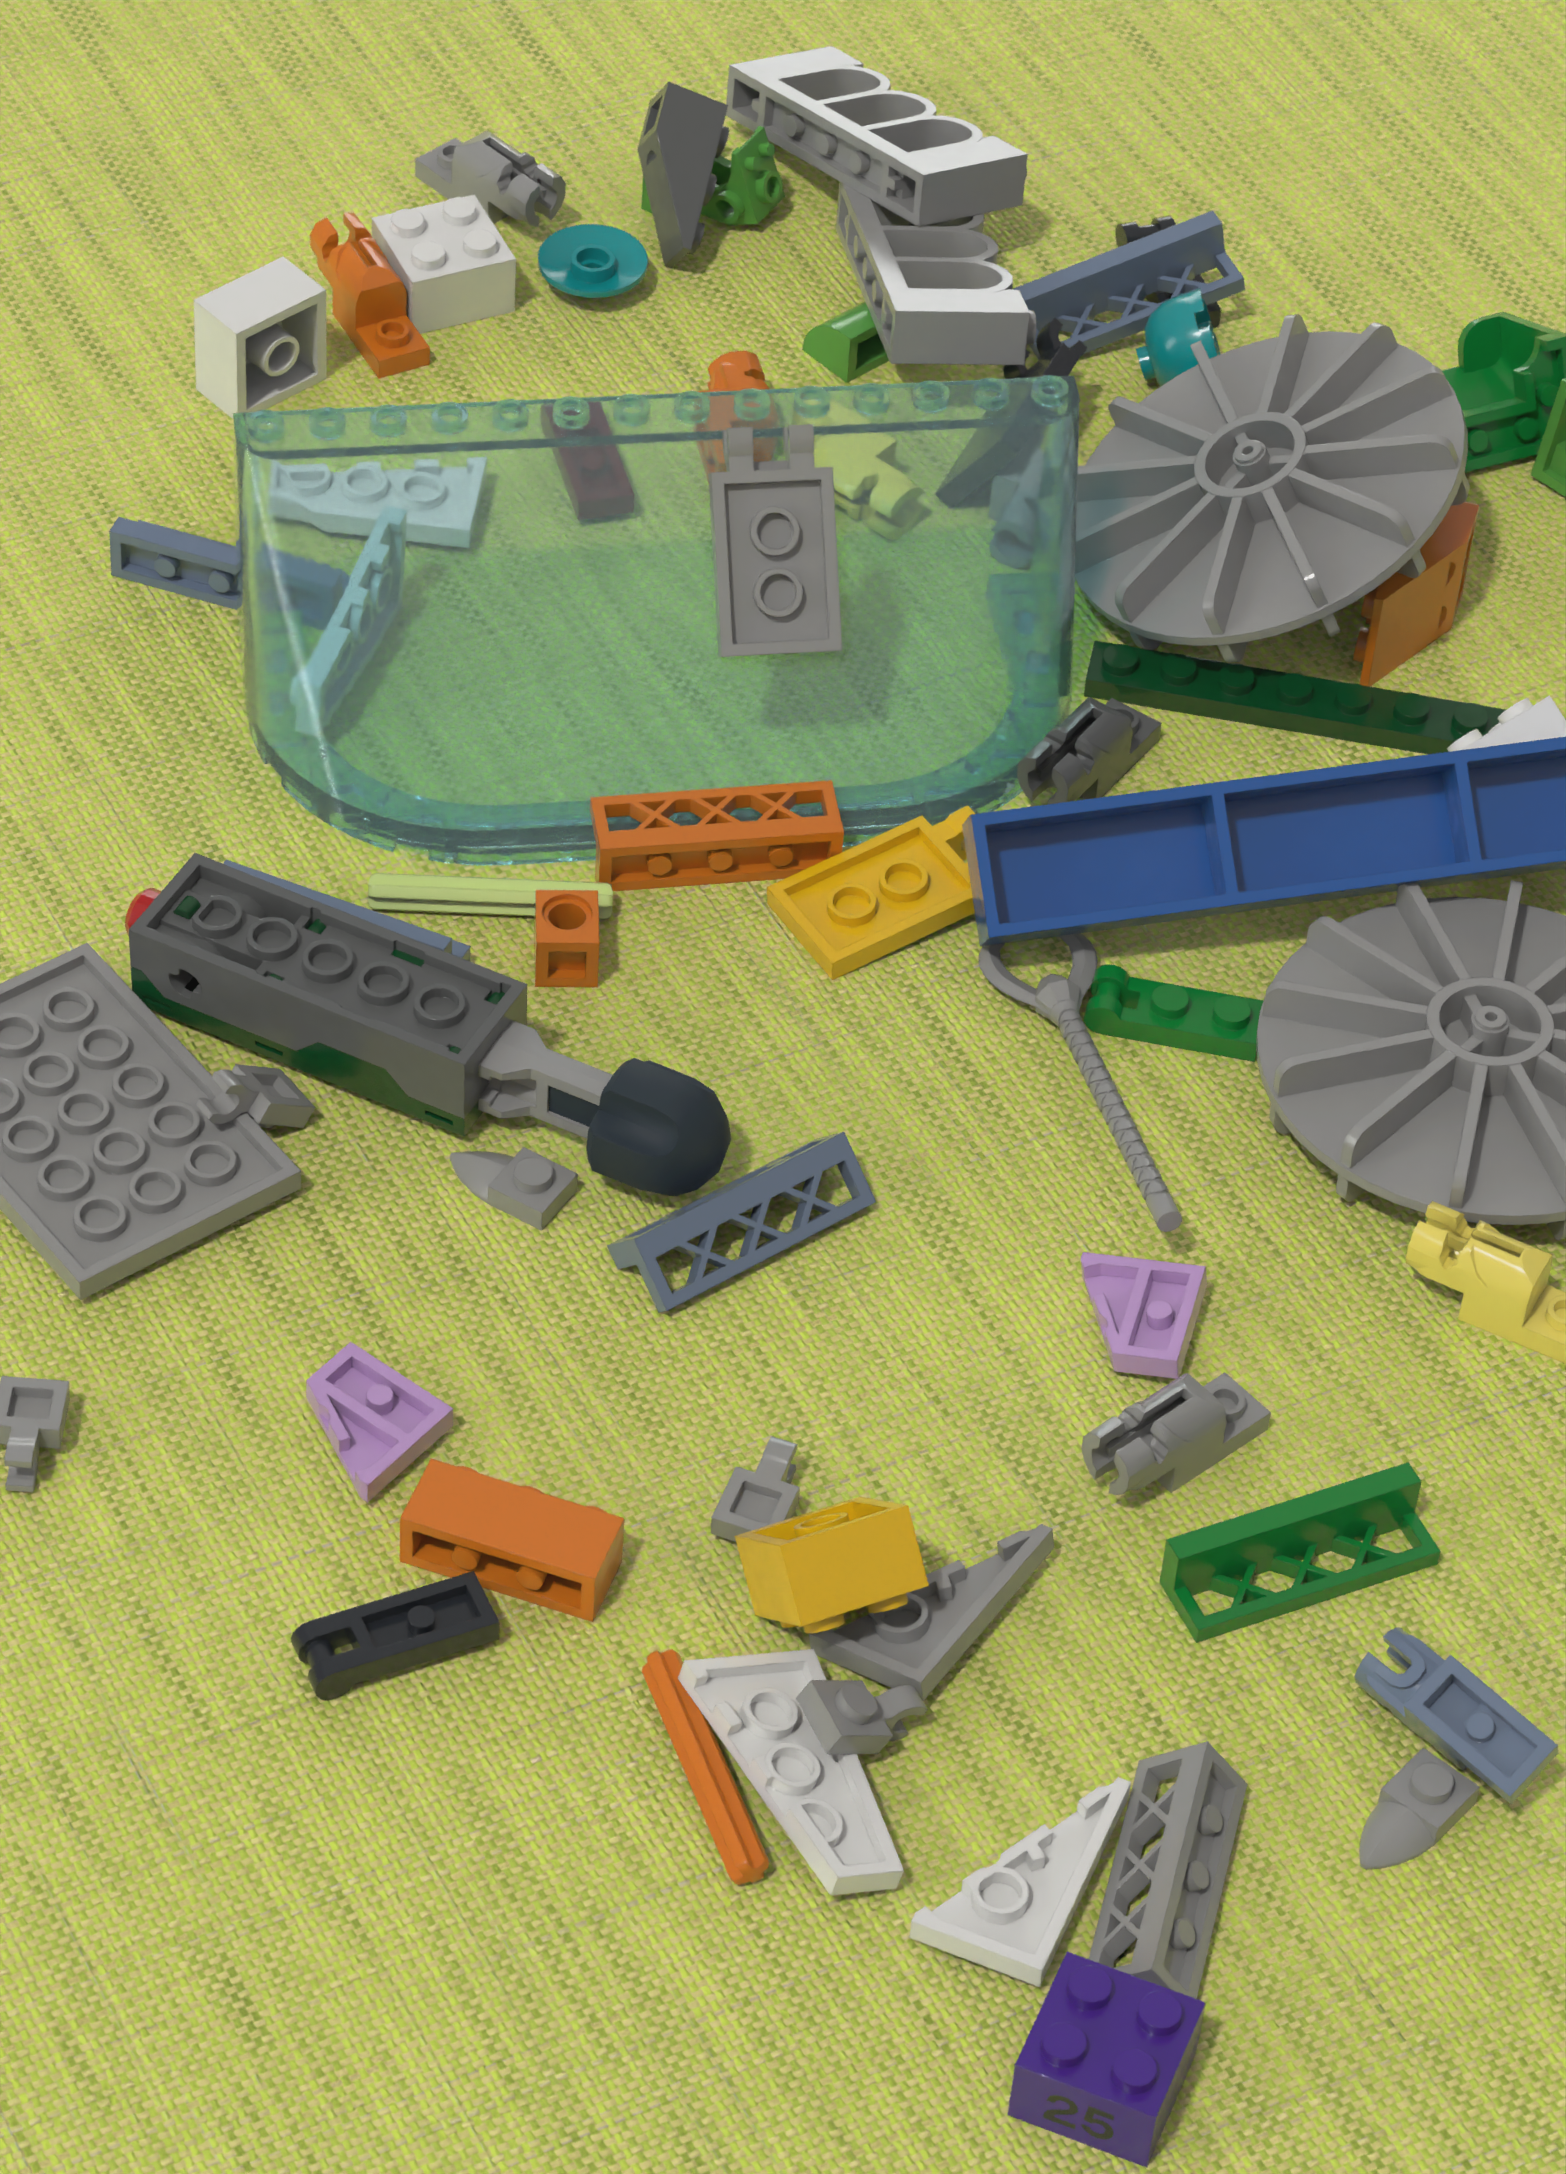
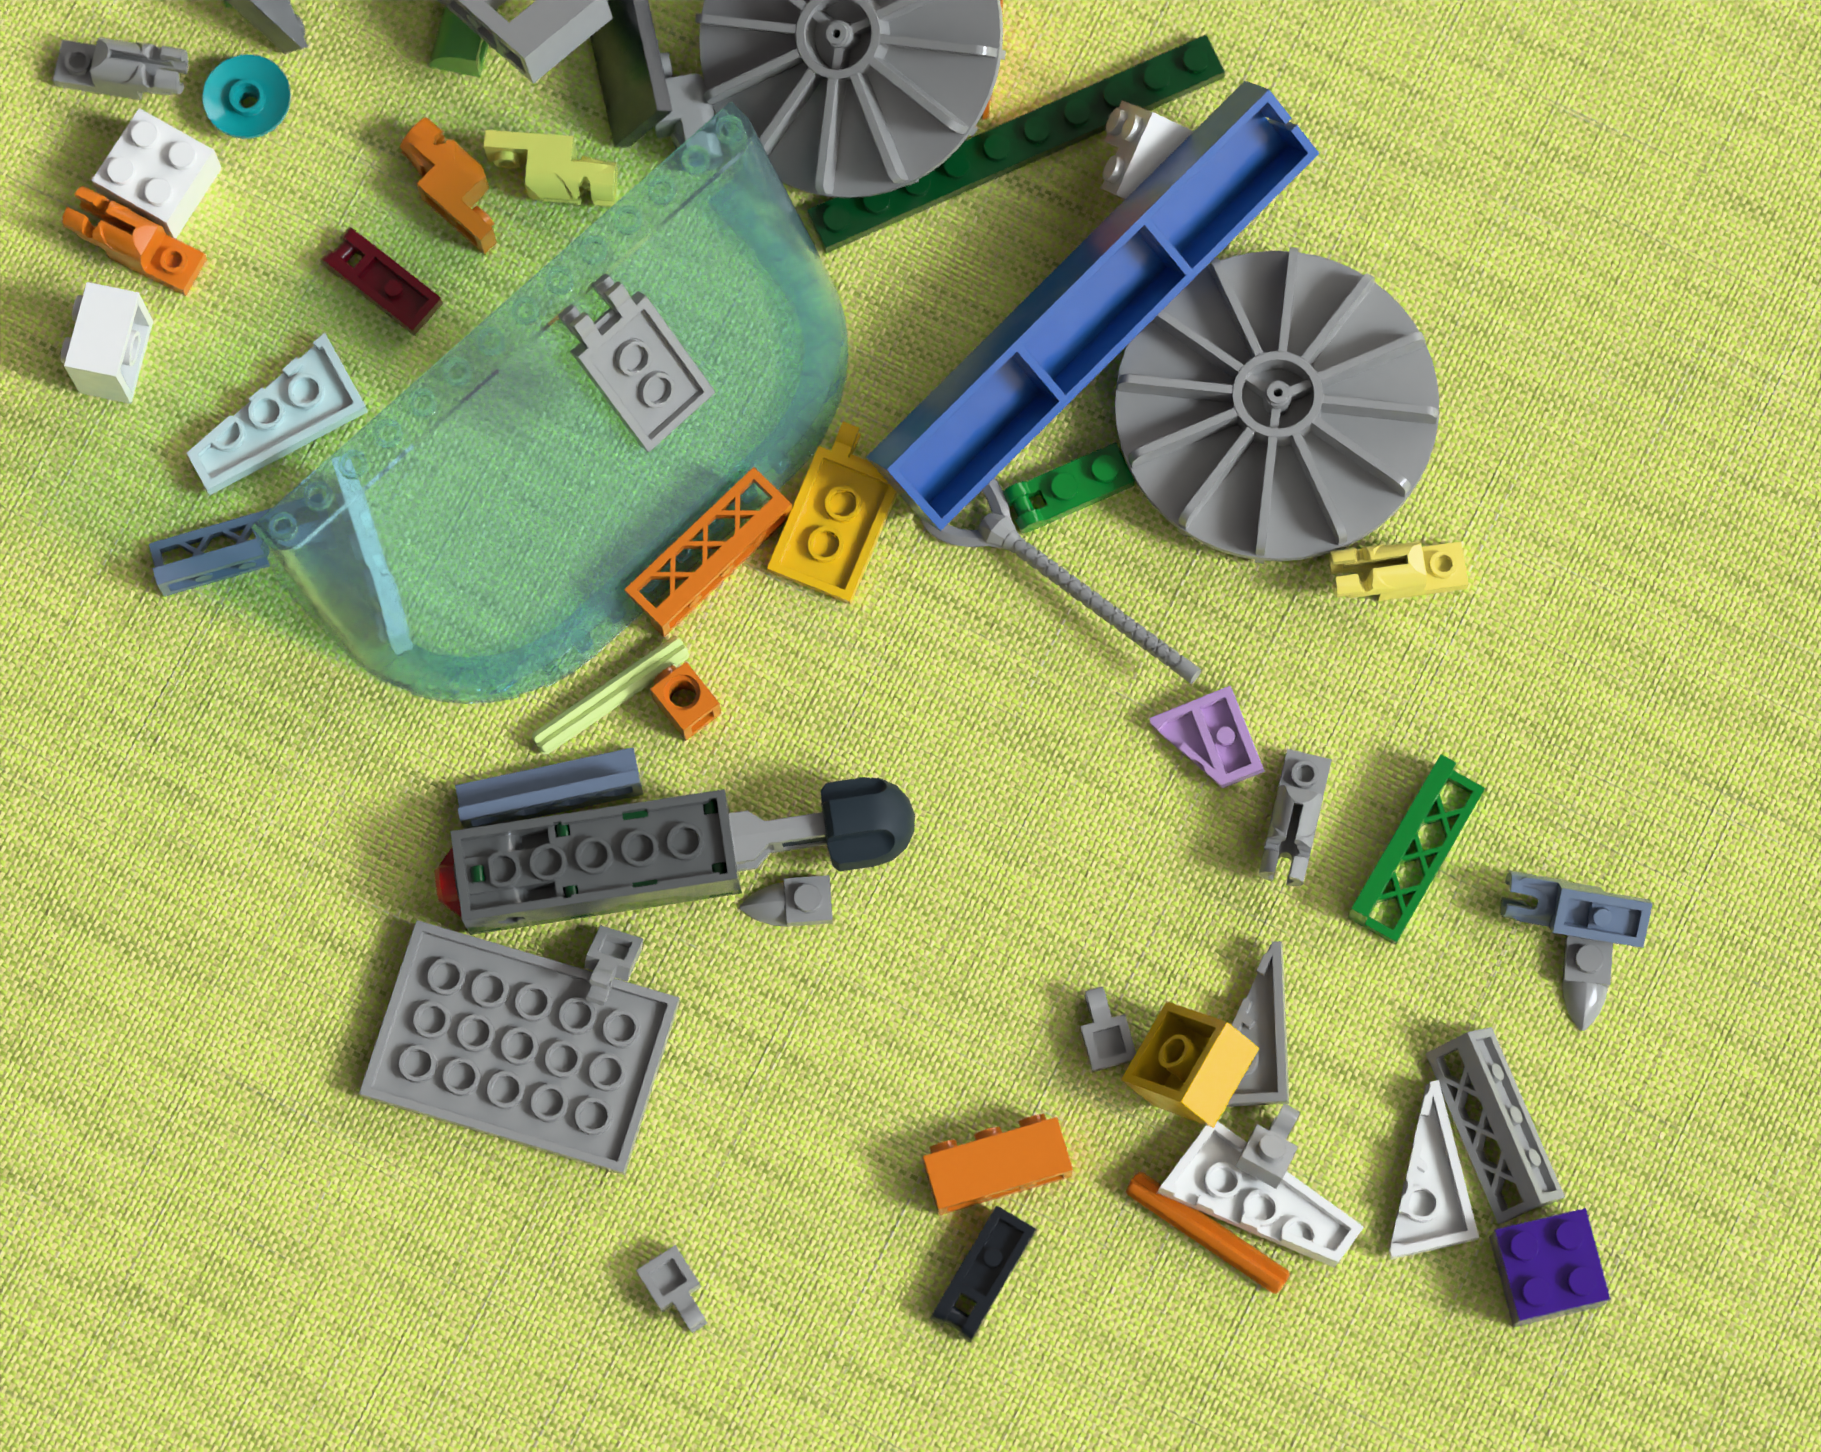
camera: 30 degrees left, 30 degrees up
lavender wing [306,1342,453,1502] -> none
sand blue fence [607,1132,876,1313] -> none
dark grey plate [1017,697,1162,804] -> none

